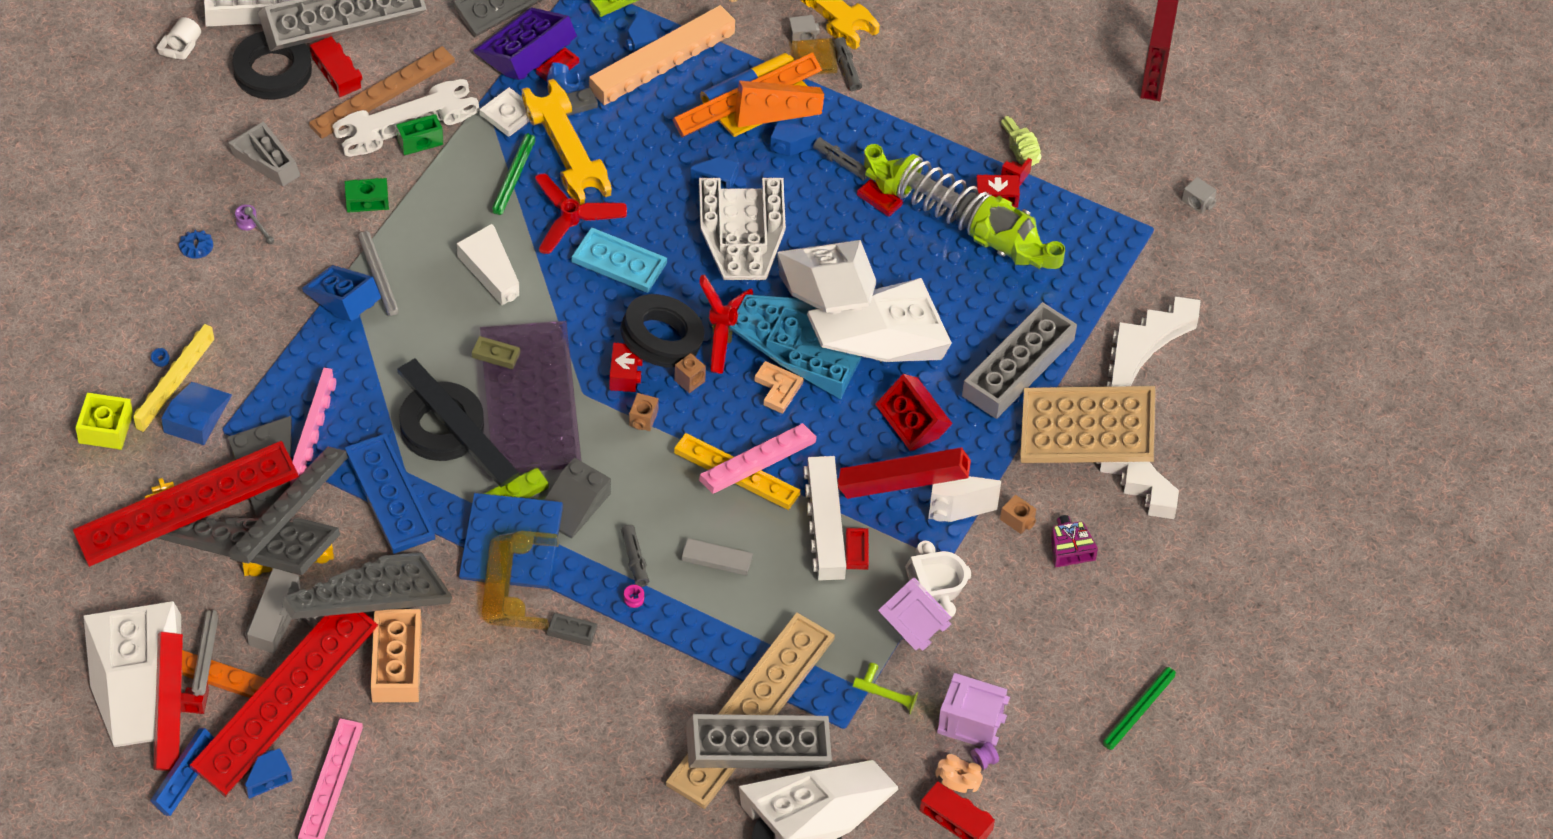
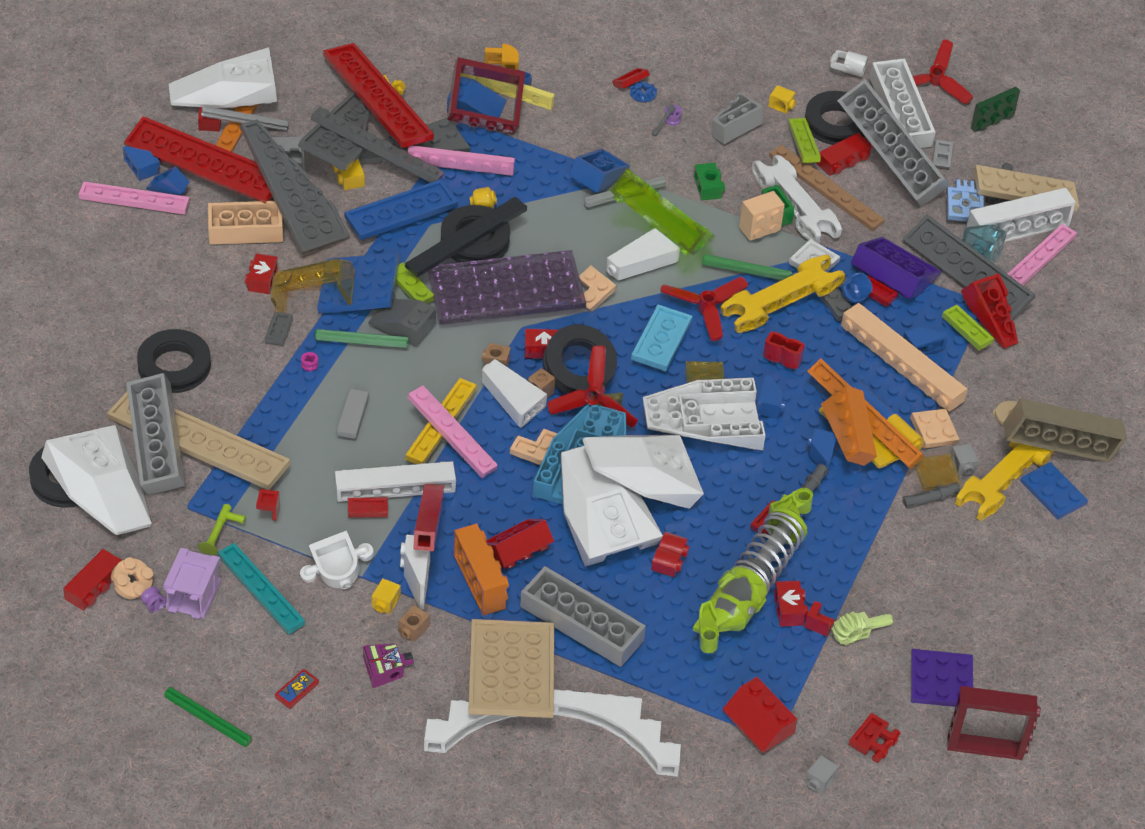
camera: 85 degrees right, 5 degrees down
neon yellow brick [76,393,133,450] -> none
blue plate [150,728,214,816] -> none
tile [153,632,183,771] -> none
olive plate [472,336,520,369] -> none
dark grey pin [621,525,649,587] -> none
lavender container [878,578,952,651] -> none
none -> black tyre [137,329,211,393]
none -> blue slope [146,166,190,196]
none -> teal plate [218,543,305,635]
none -> red brick [245,253,278,294]
none -> red panel [256,489,280,521]
none -> tile [275,669,319,709]
none -> green axle [315,329,409,348]
none -> yellow brick [372,578,401,614]
none -> dark red window [447,57,525,134]
none -> orange brick [453,524,509,616]
none -> yellow head [470,187,497,209]
none -> white slope [482,359,547,428]
none -> light orange brick [484,44,519,70]
none -> light nougat plate [577,265,617,313]
none -> clear neon green windscreen [610,168,716,256]
none -> red tile [612,68,650,89]
none -> red brick [651,532,690,577]
none -> clear yellow plate [685,361,725,384]
none -> red slope [722,677,798,754]
none -> light nougat brick [739,191,784,241]
none -> red brick [763,332,805,369]
none -> yellow brick [768,85,797,114]
none -> lime plate [788,118,821,163]
none -> red plate [848,712,901,763]
none -> light nougat plate [910,409,960,448]
none -> dark purple plate [911,649,973,709]

